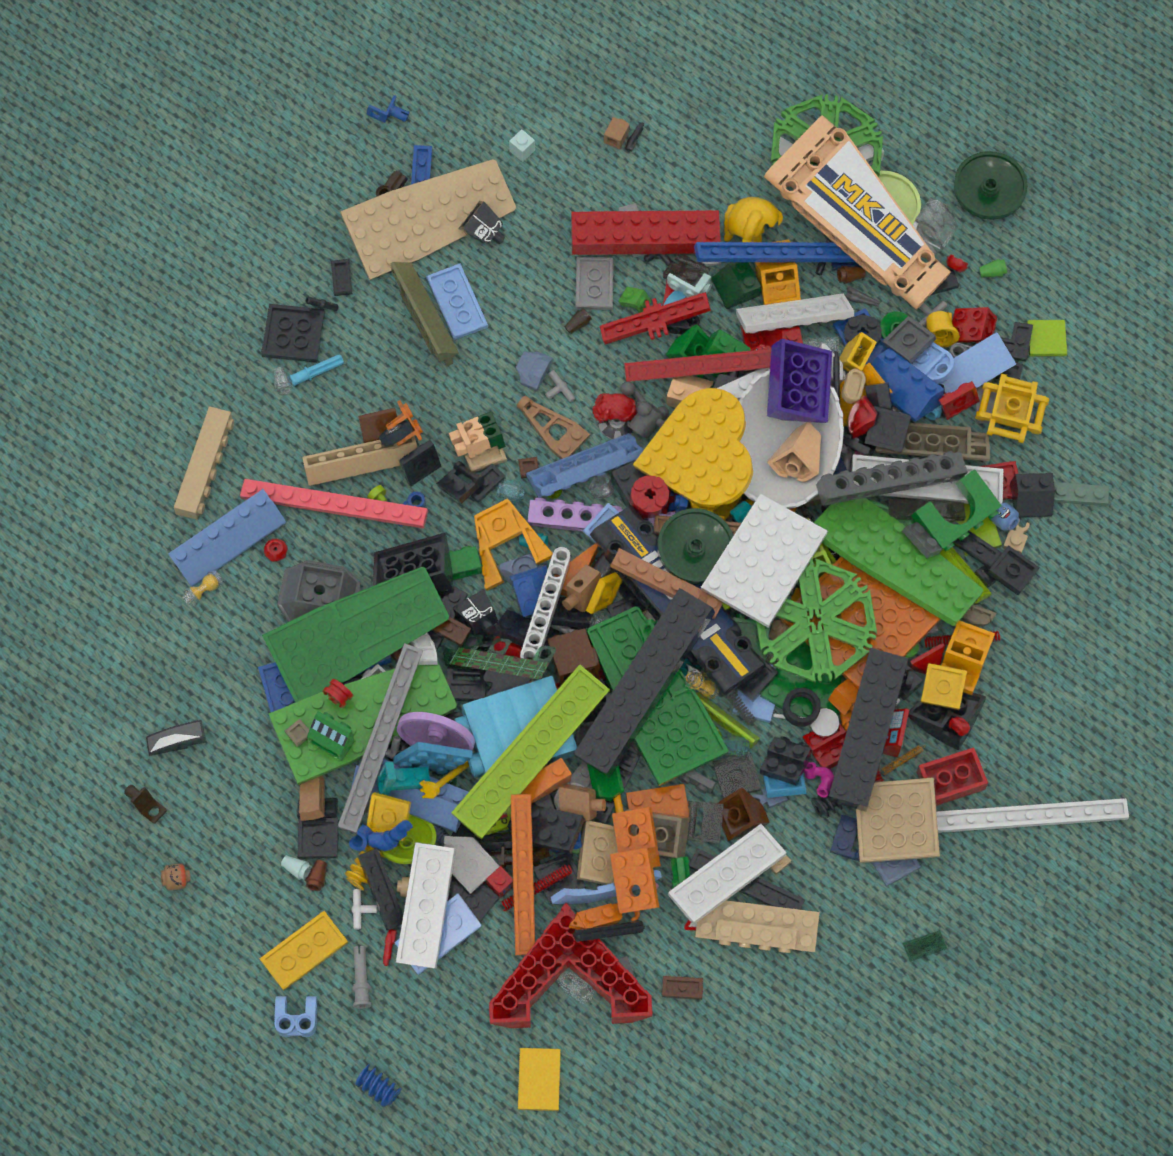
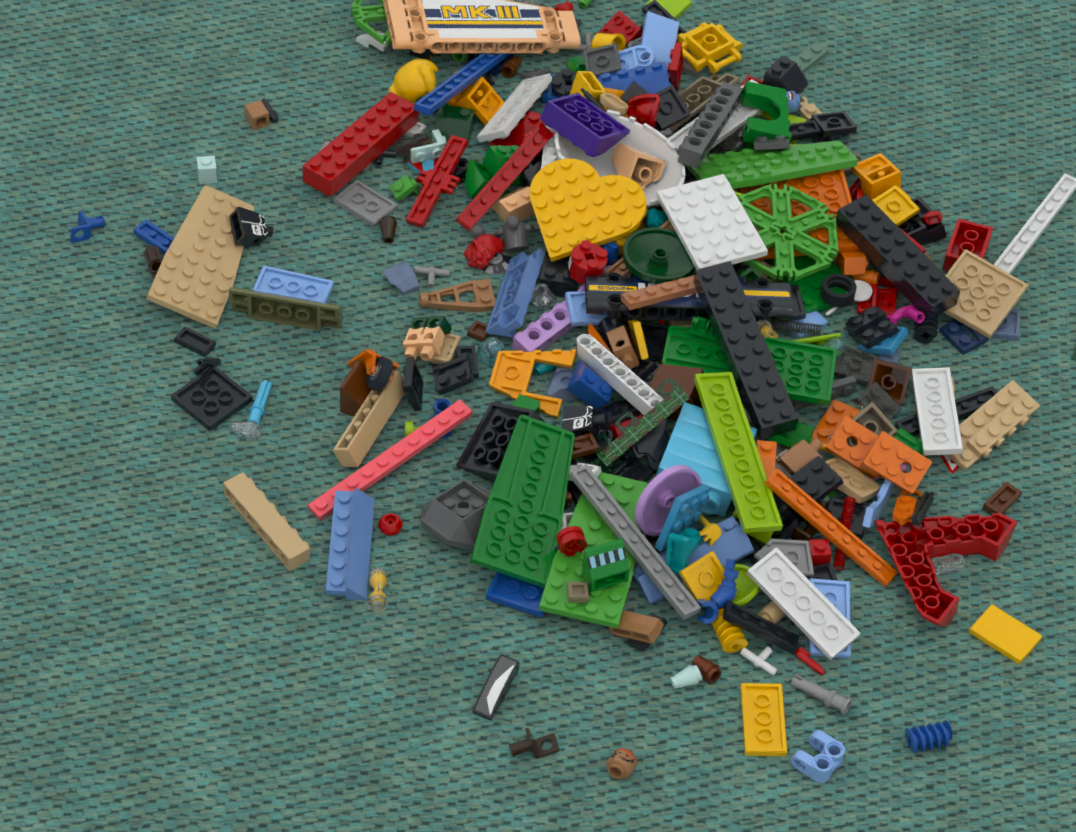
camera: 55 degrees left, 20 degrees down
black plate [297,818,339,859] -> none

